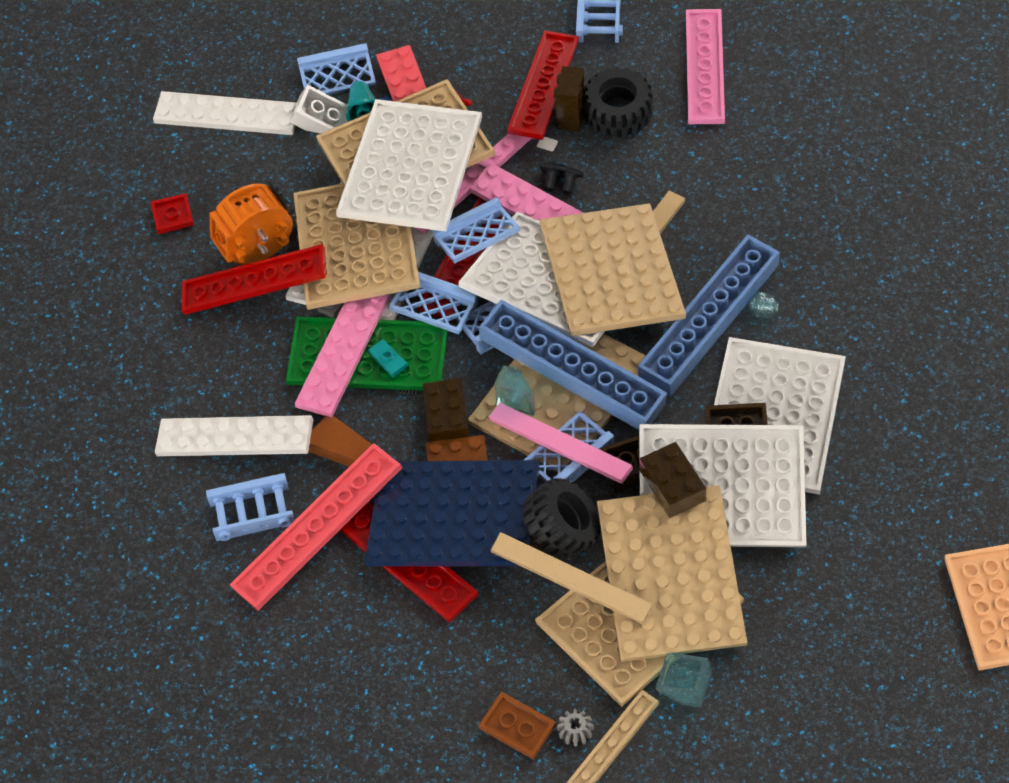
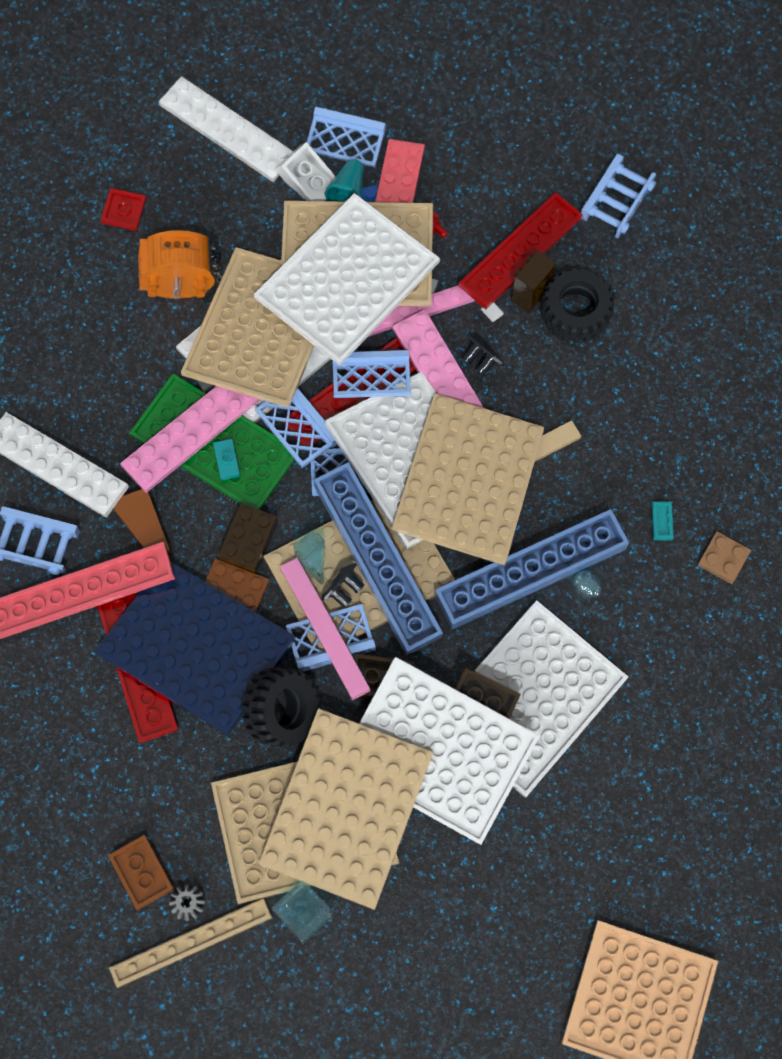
camera: 20 degrees right, 15 degrees up
red plate [182,244,326,315] -> none
tan tile [491,532,652,624] -> none
dark brown brick [639,442,706,518] -> none
bright pink plate [686,9,725,124] -> none
none -> black connector [321,563,365,608]
none -> teal plate [651,502,674,541]
none -> medium nougat plate [698,532,751,584]

